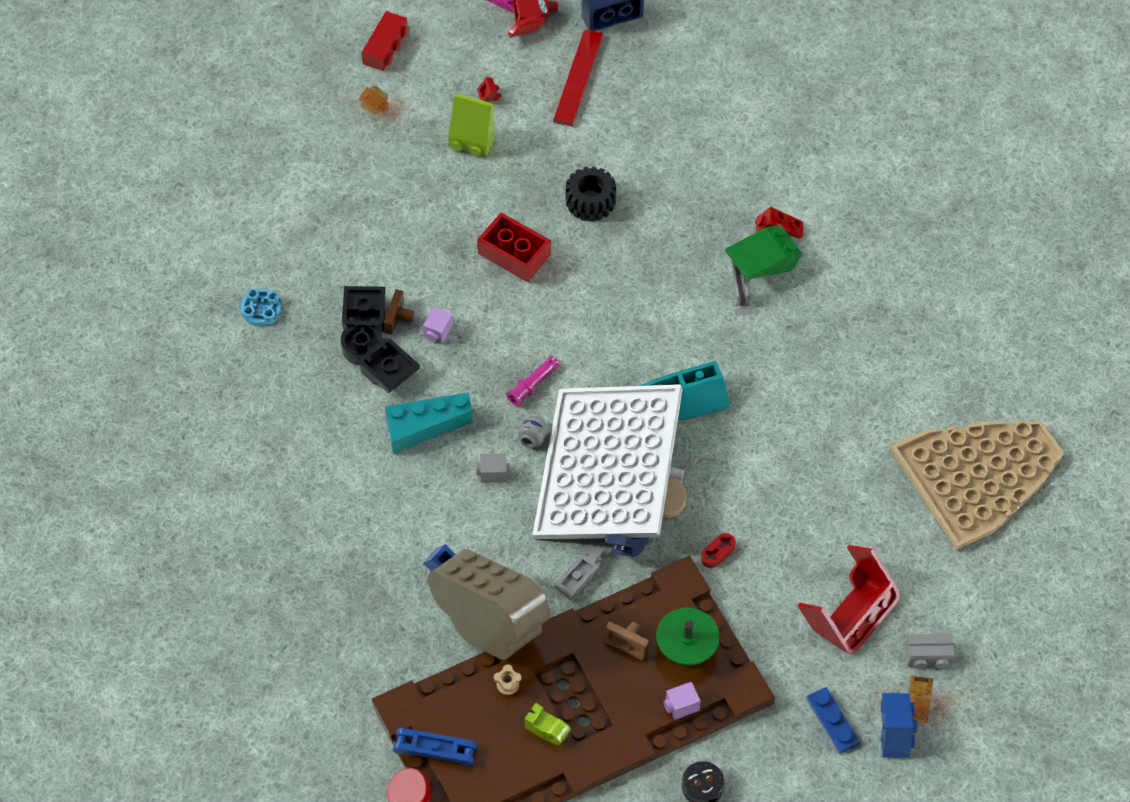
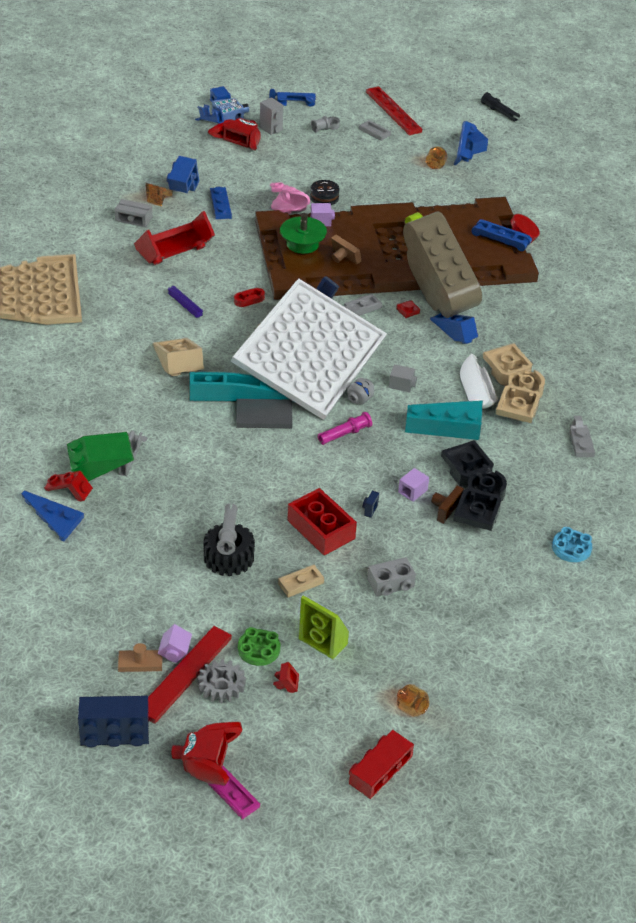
camera: 165 degrees left, 15 degrees down
none -> blue wing [21,490,84,542]
none -> medium nougat tile [118,643,162,672]
none -> tan slope [153,338,204,376]
none -> lavender brick [158,624,192,663]
none -> dark purple axle [168,285,203,318]
none -> light grey gear [198,659,246,703]
none -> light grey pin [217,504,238,555]
none -> dark grey tile [236,399,293,429]
none -> bright green tile [238,627,281,666]
none -> bright pink piece [270,182,310,214]
none -> tan plate [278,565,324,598]
none -> dark blue plate [362,490,379,518]
none -> light grey brick [367,557,416,597]
none -> white brick [460,354,498,409]
none -> tan plate [483,343,545,423]
none -> light grey hinge [569,416,595,457]

